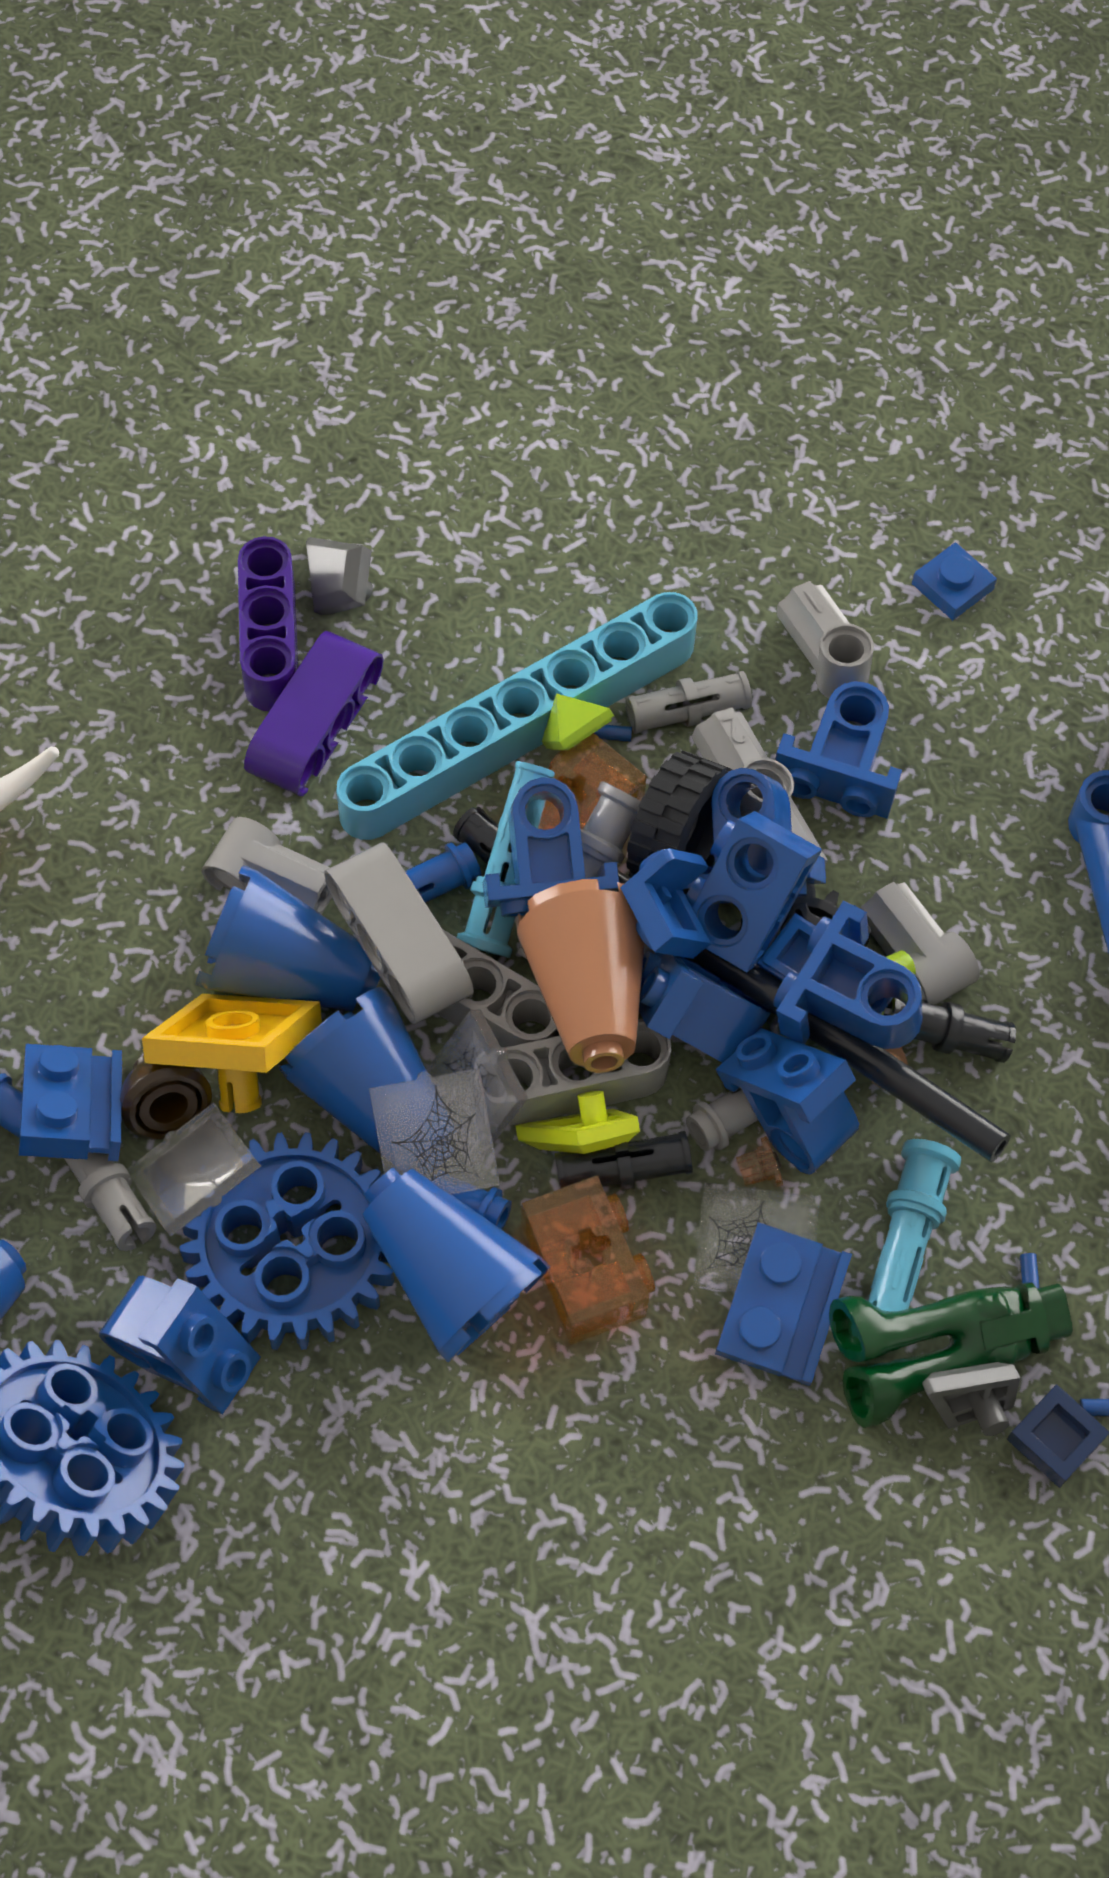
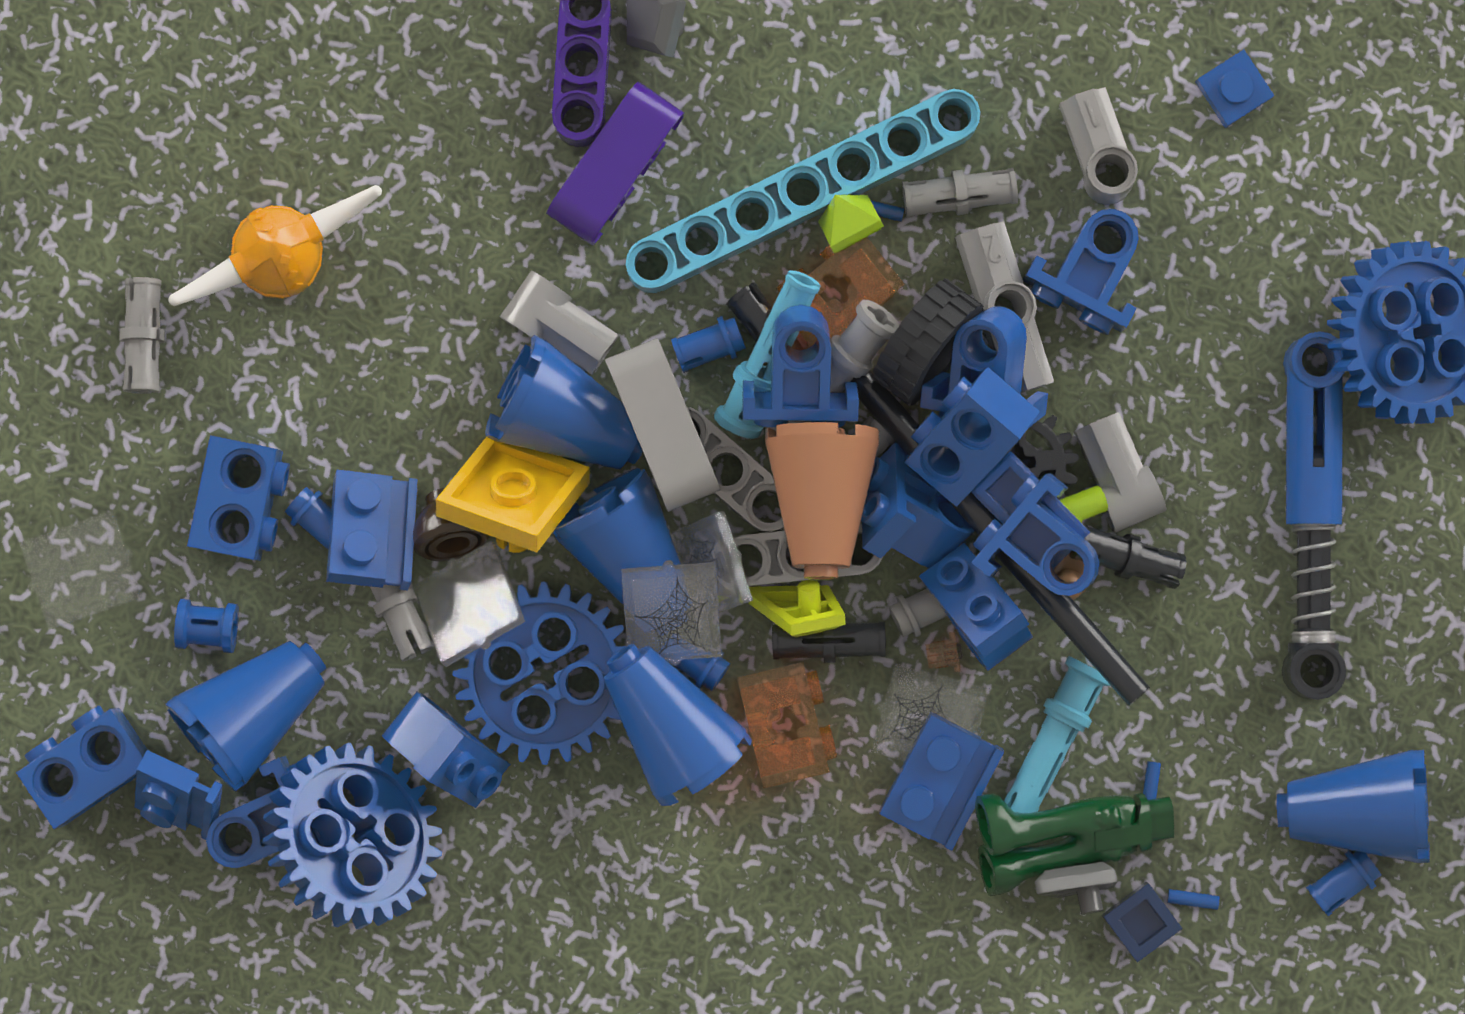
camera: 10 degrees right, 25 degrees up
blue bracket [620,848,711,959] -> none

